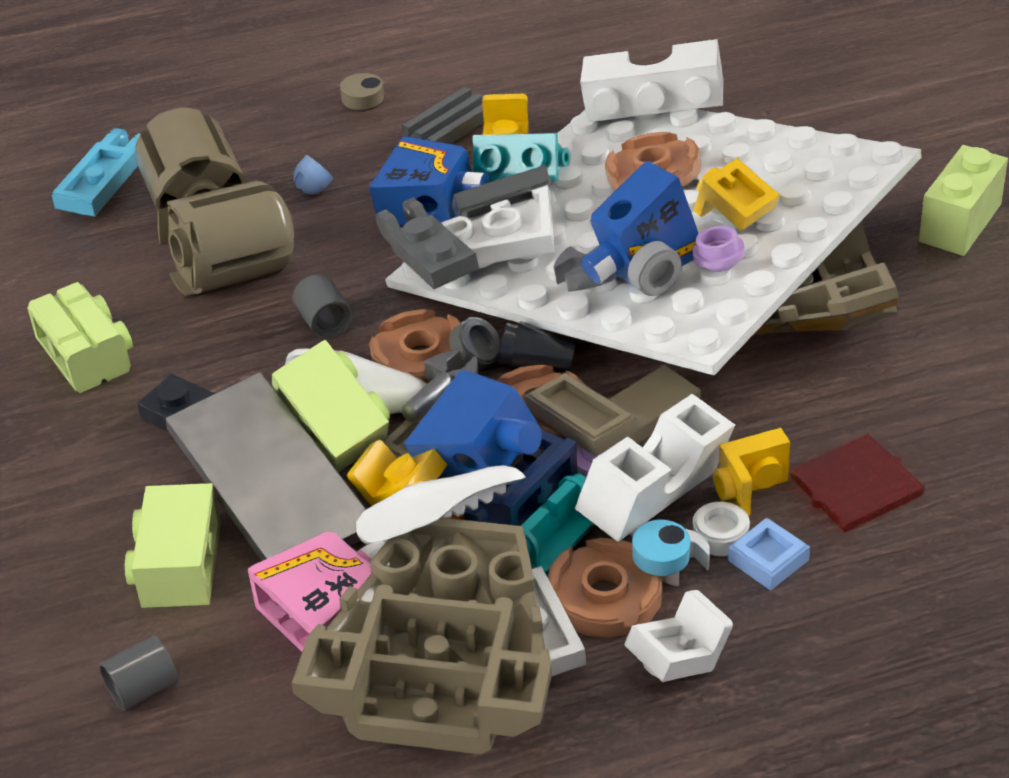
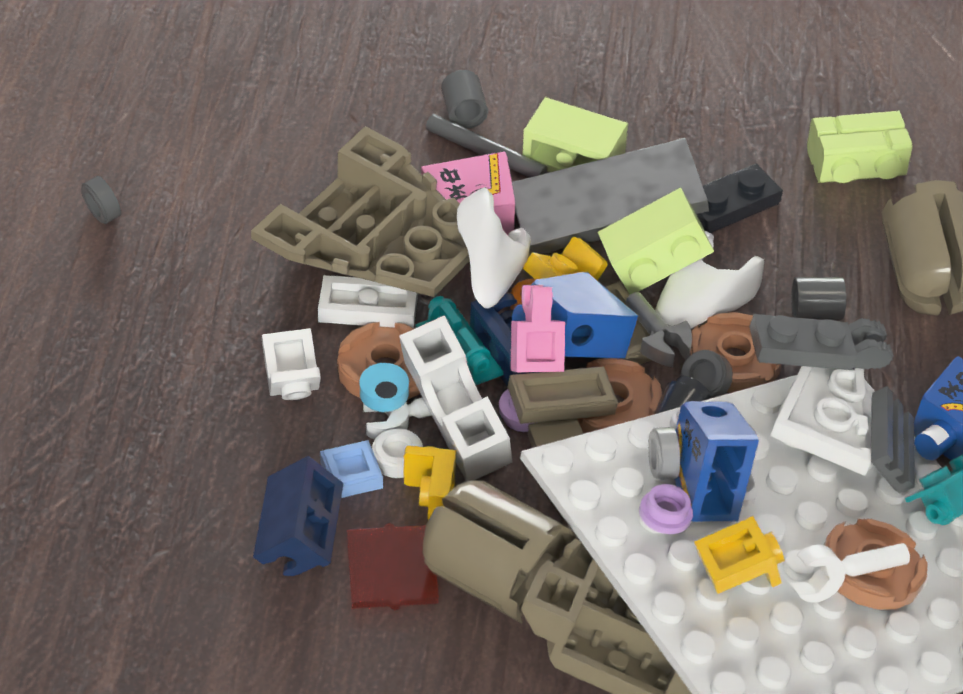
camera: 110 degrees right, 5 degrees up
none -> dark blue hinge [253,456,343,576]
none -> dark tan cylinder [423,480,575,624]
none -> dark grey bar [426,114,548,178]
none -> bright pink plate [511,285,565,372]
none -> white piece [789,543,910,602]

